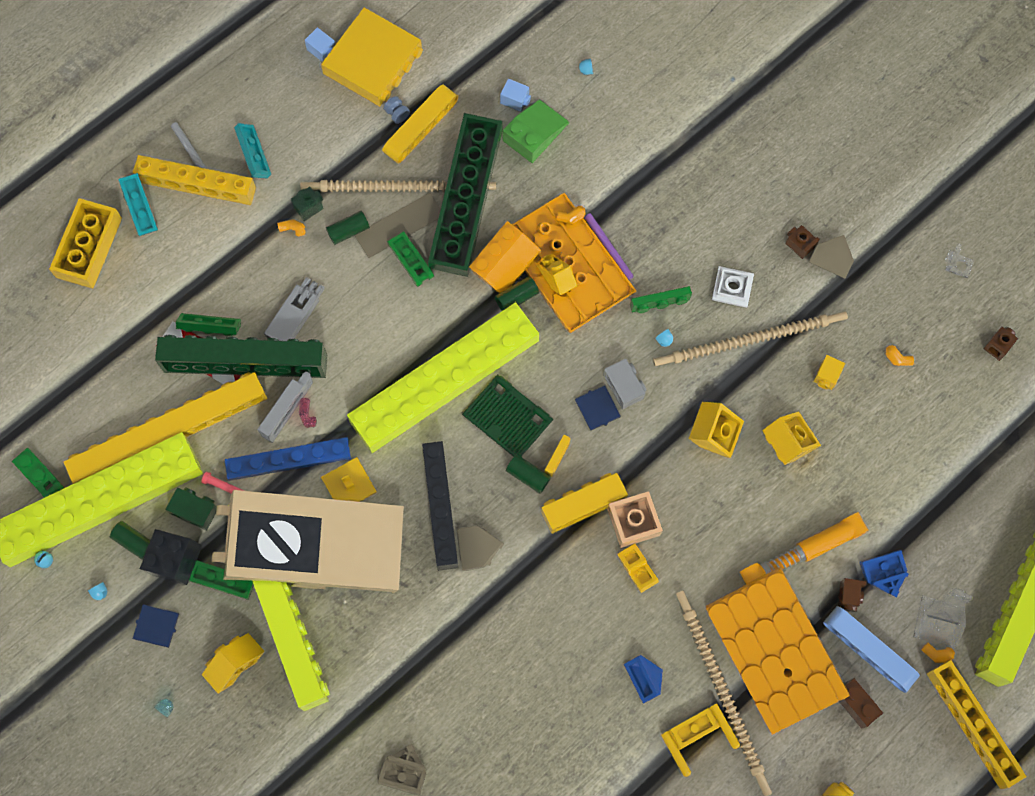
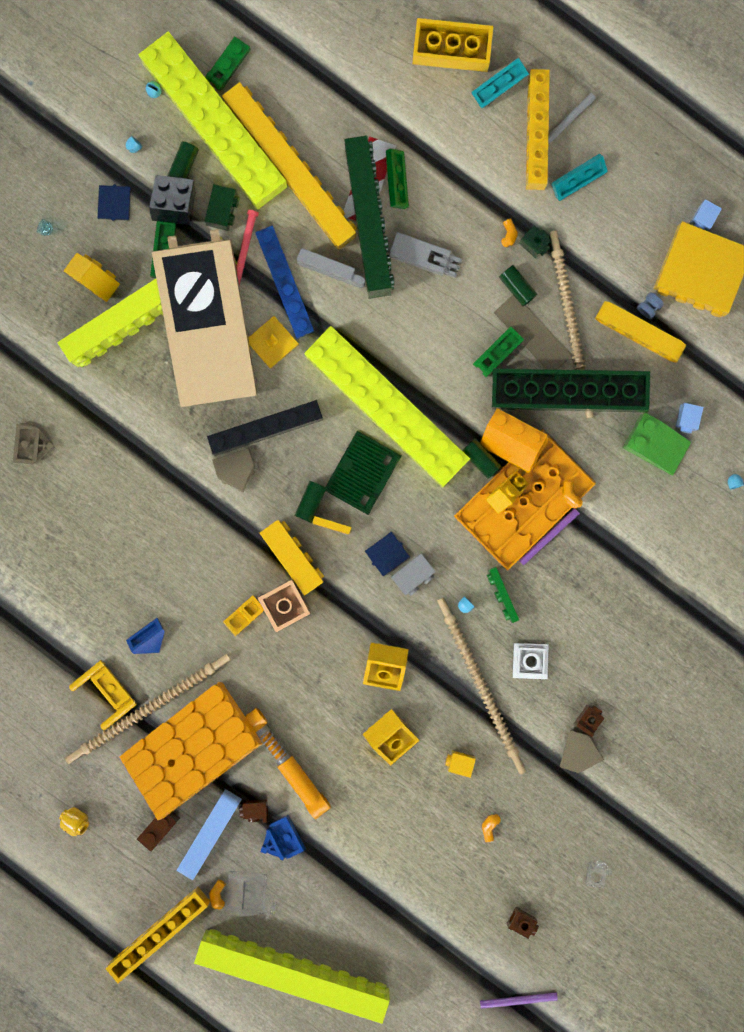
camera: 80 degrees right, 15 degrees up
clear pink arm [299,398,317,428] -> none

